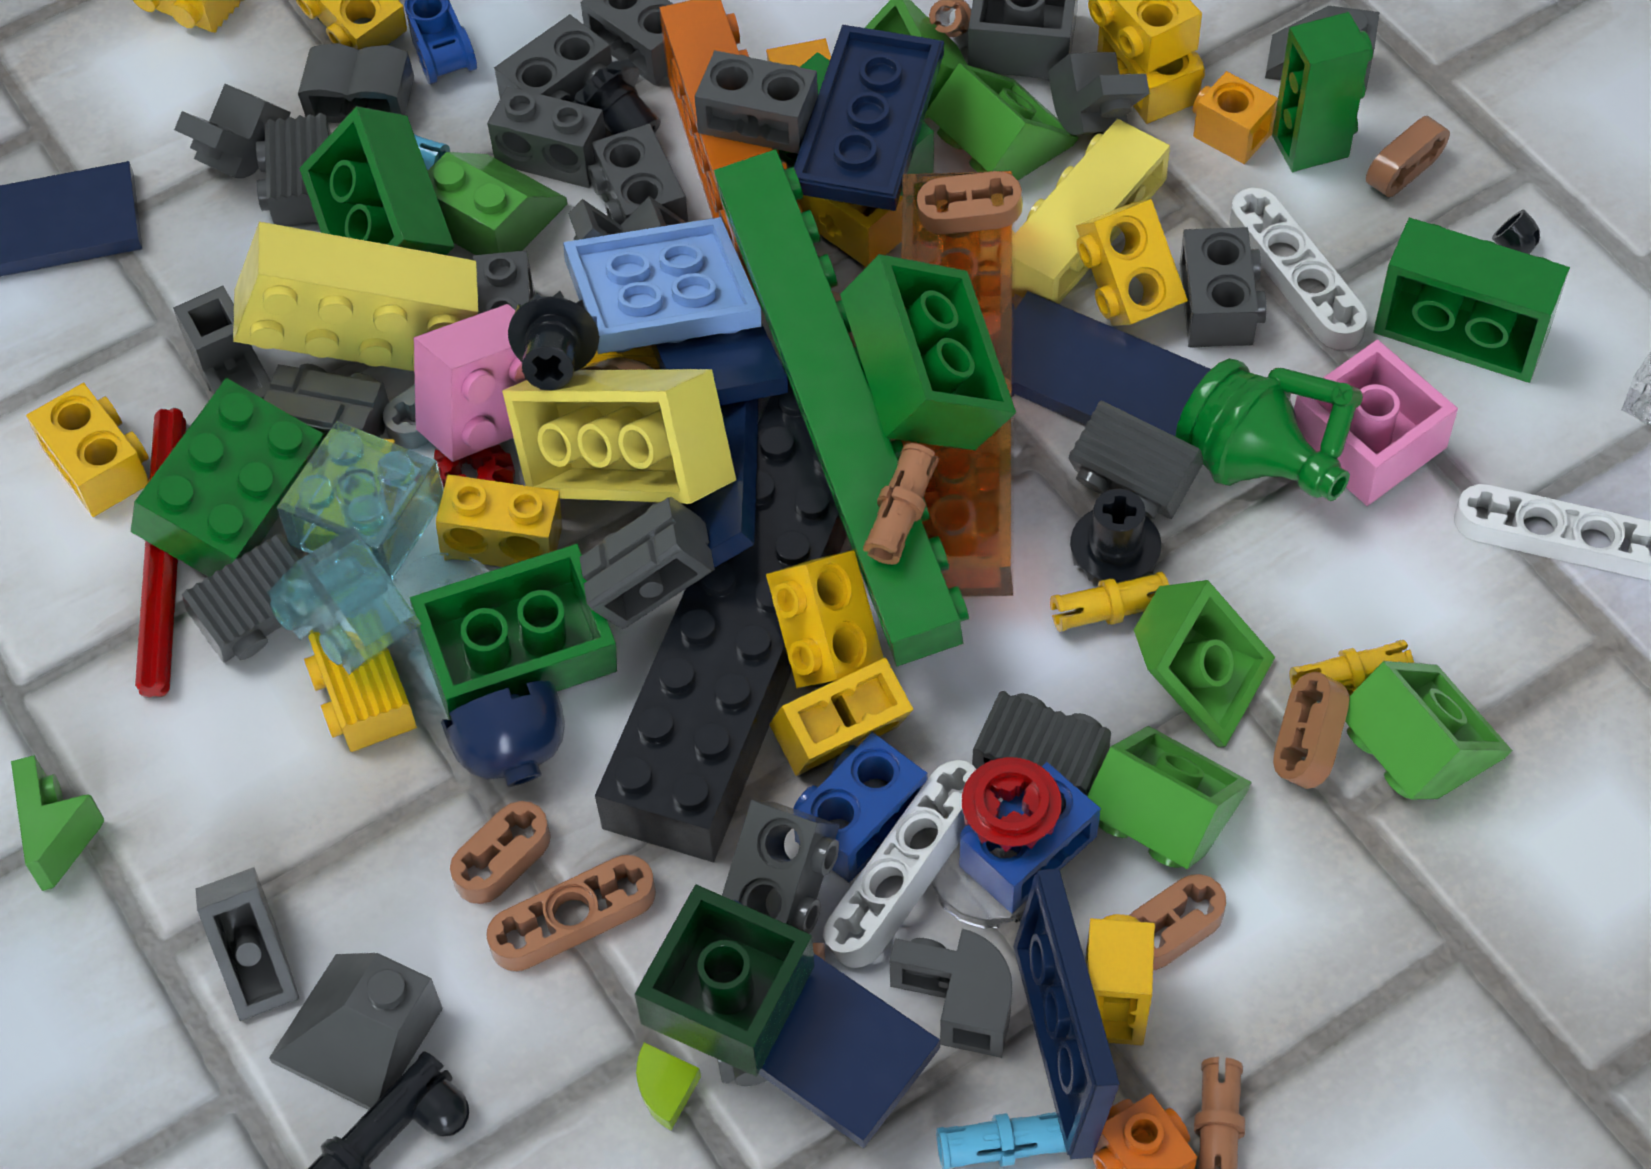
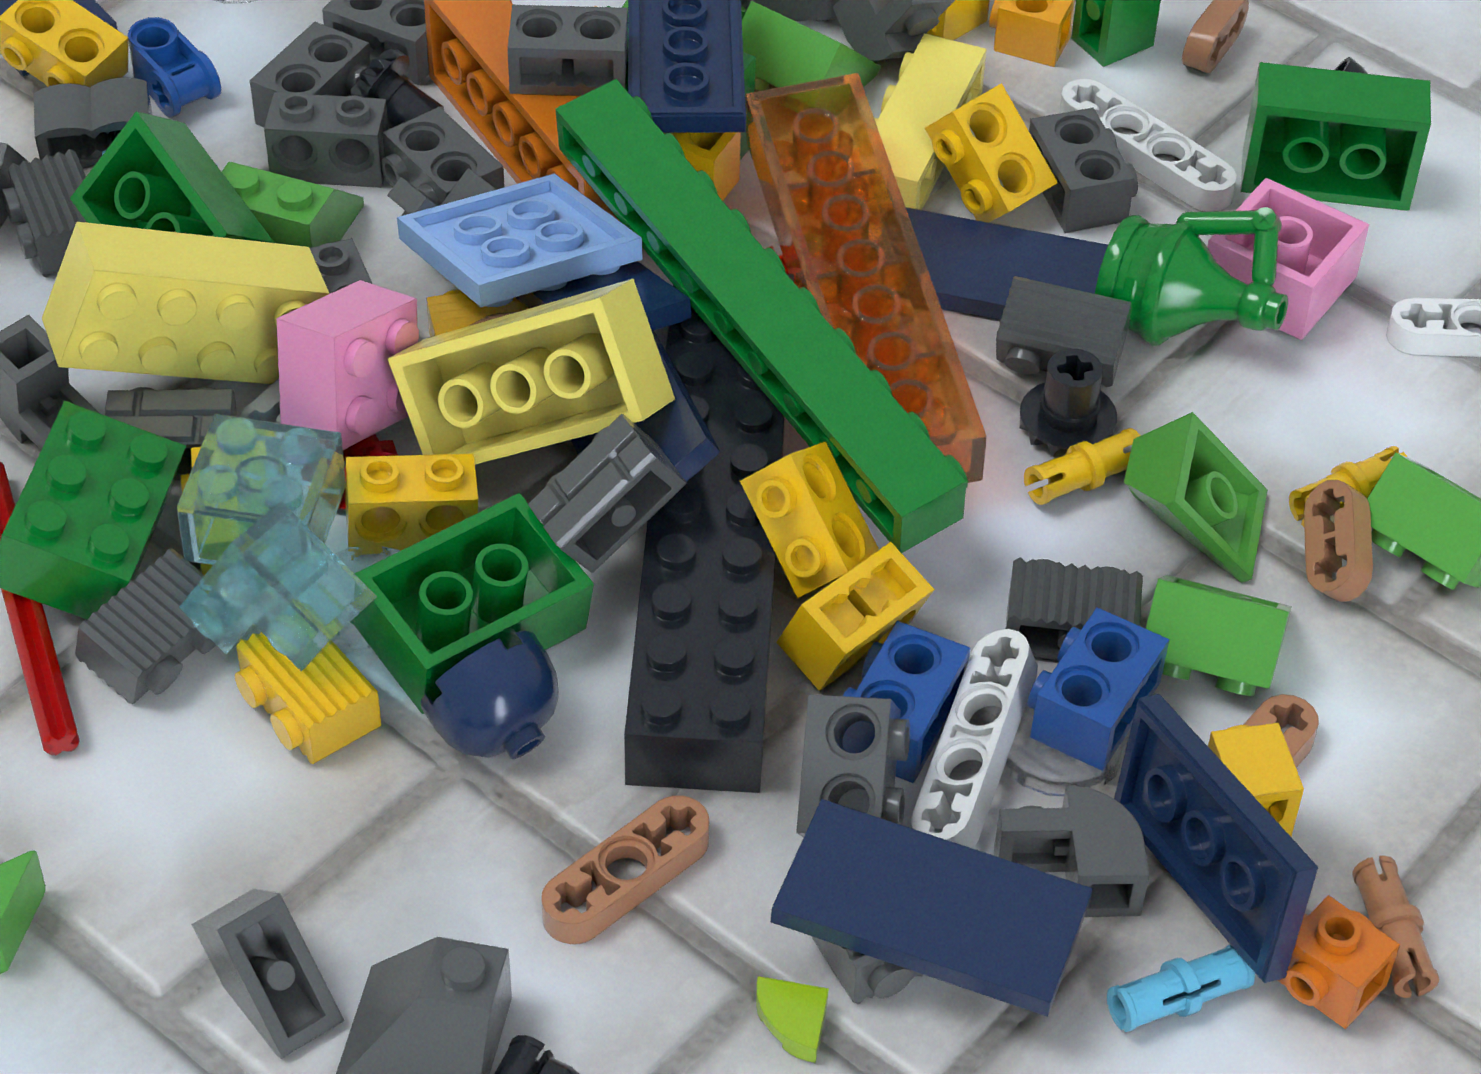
camera: 20 degrees left, 10 degrees down
nougat beam [450,801,551,904] -> none
black gear [508,291,600,391] -> none
dark green brick [634,884,815,1077] -> none
green brick [840,254,1016,450] -> none
nougat pin [863,443,939,564] -> none
nougat beam [917,171,1023,235] -> none
red gear [961,757,1062,852] -> none

